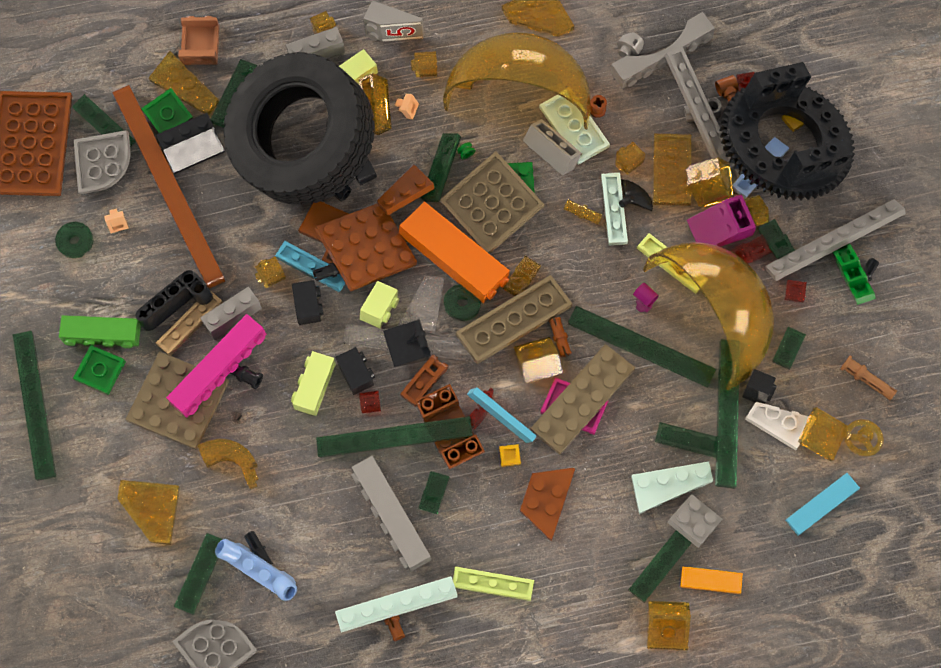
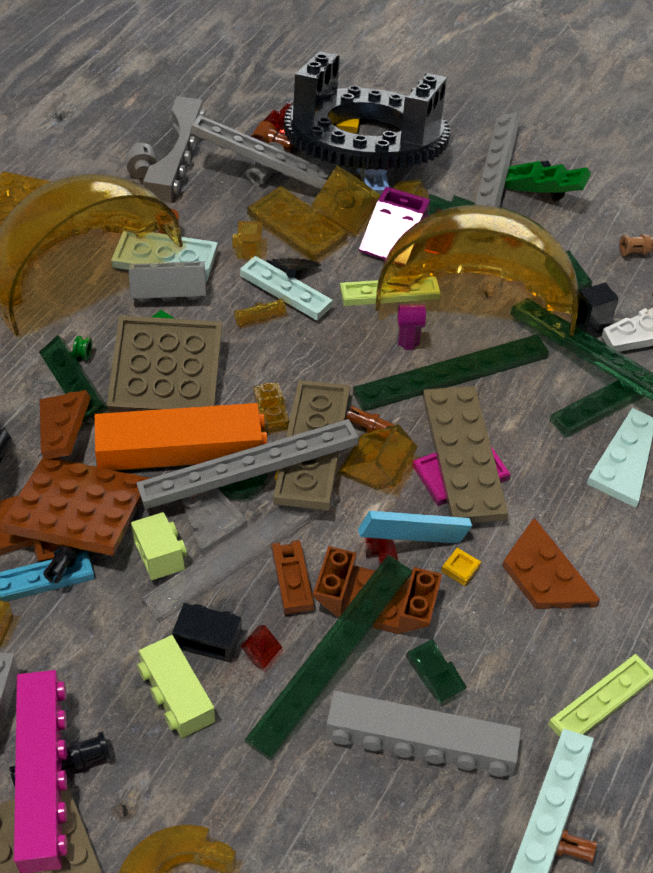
camera: 55 degrees left, 20 degrees down
black brick [292,280,324,325] -> none
black plate [383,319,431,367] -> none
none -> light grey plate [136,419,359,510]

